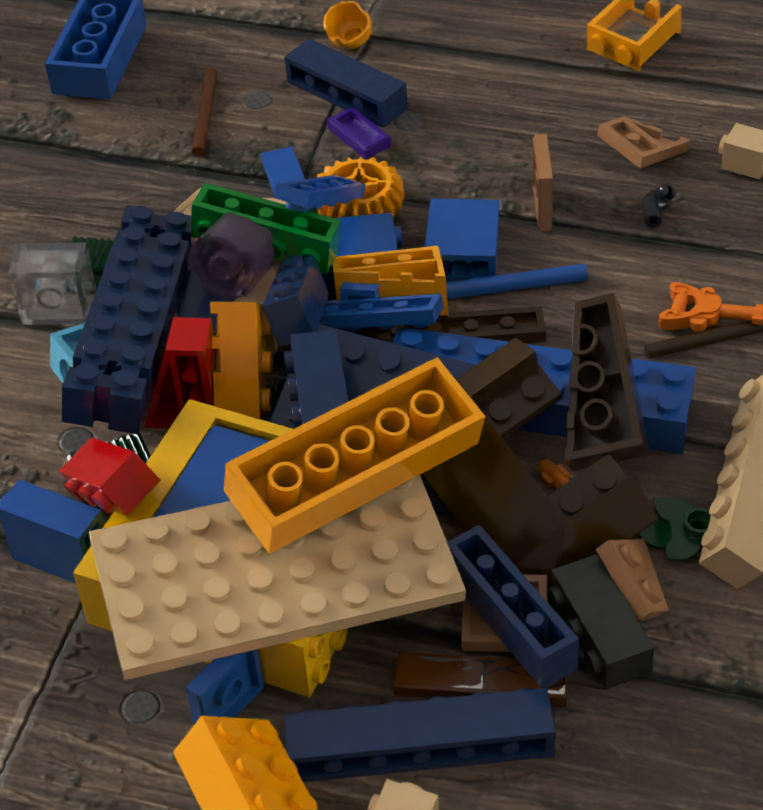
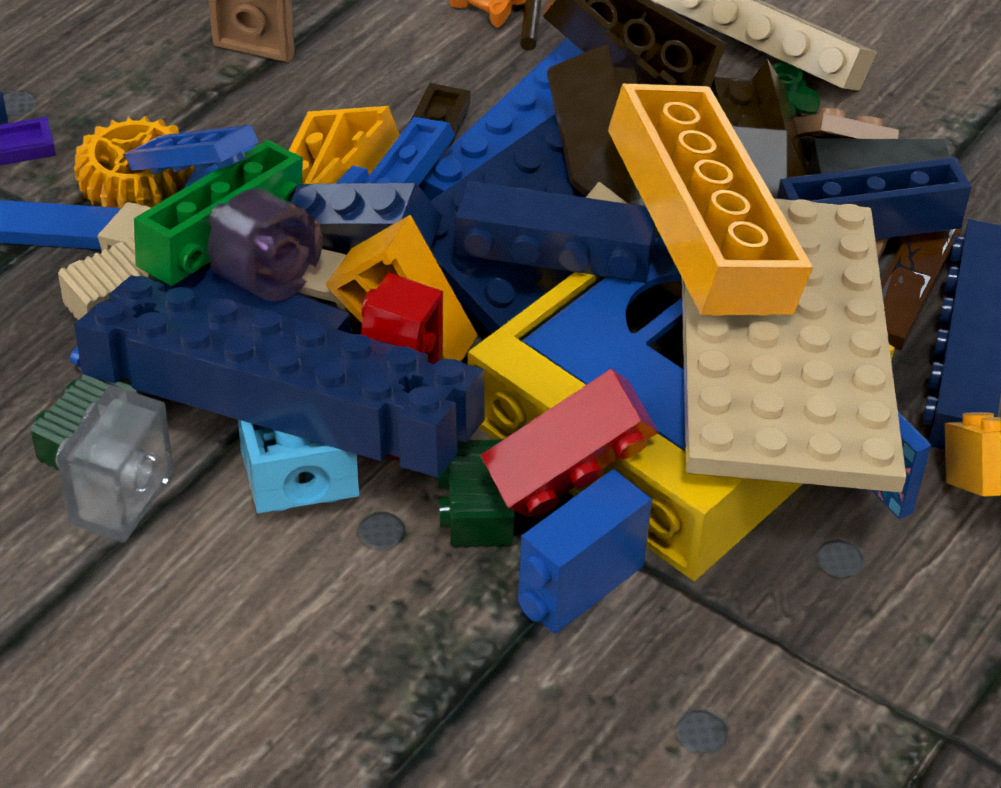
camera: 75 degrees left, 0 degrees up
blue brick [425,198,500,281] -> none
blue piece [446,264,588,300] -> none

